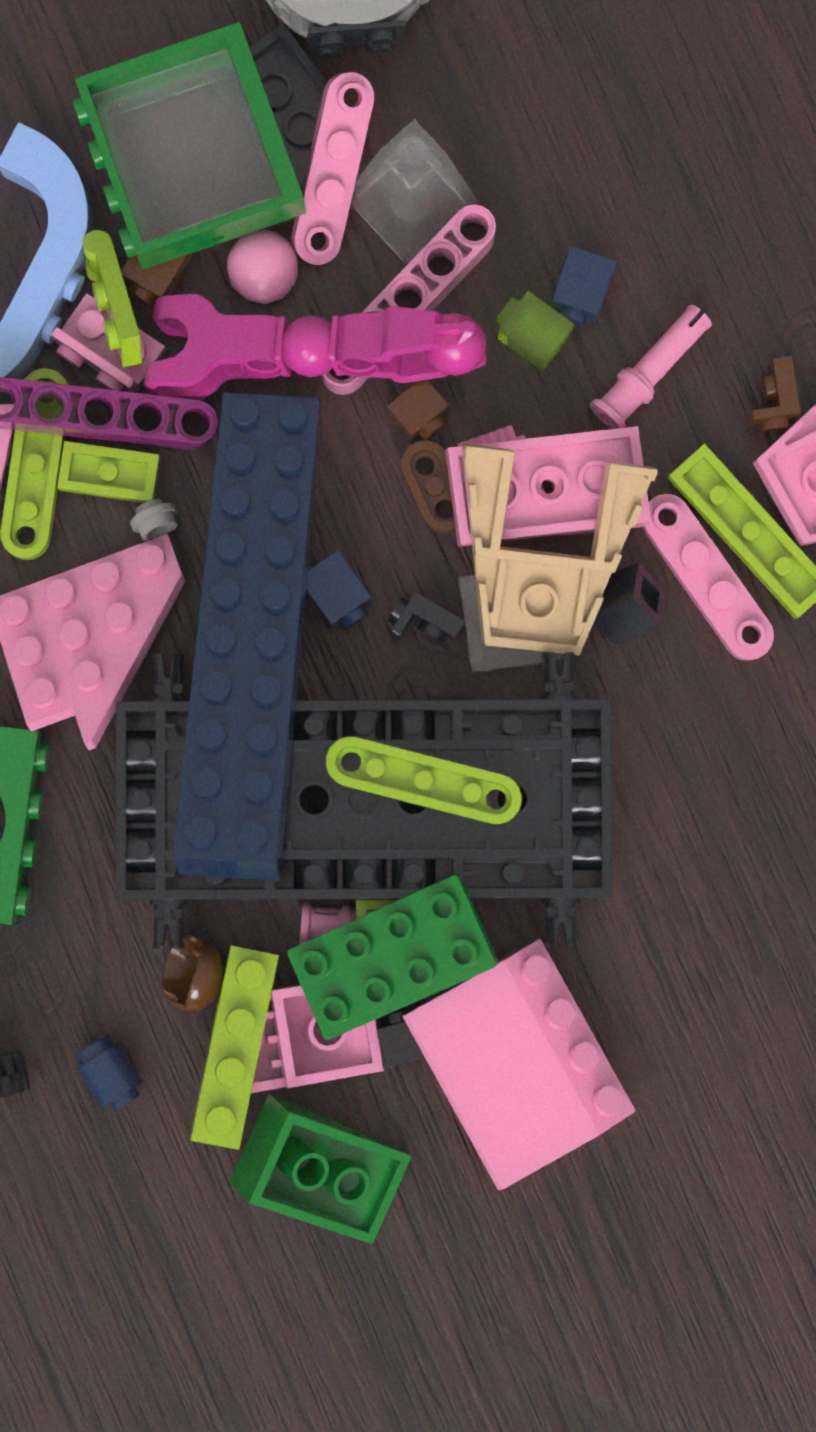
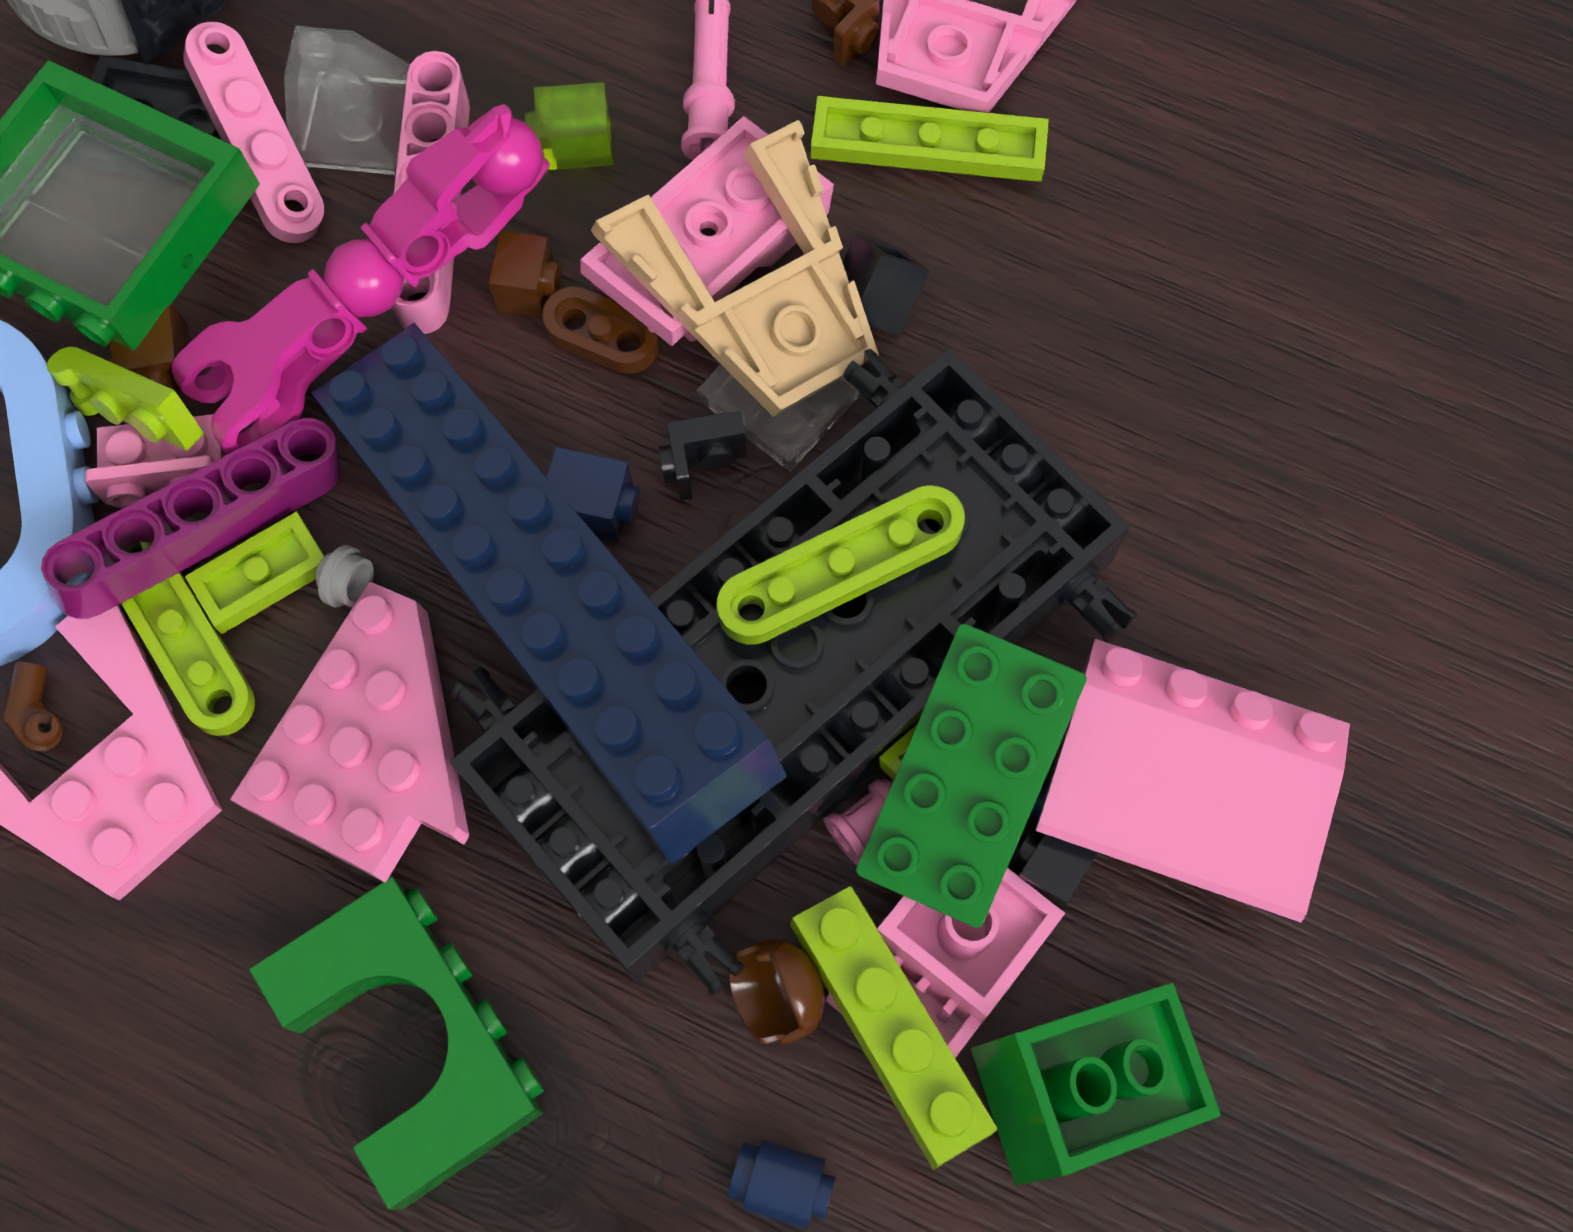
camera: 40 degrees left, 15 degrees down
bright pink hair [227,230,298,304] -> none
dark blue brick [550,246,616,327] -> none
bright pink plate [642,494,774,661] -> none

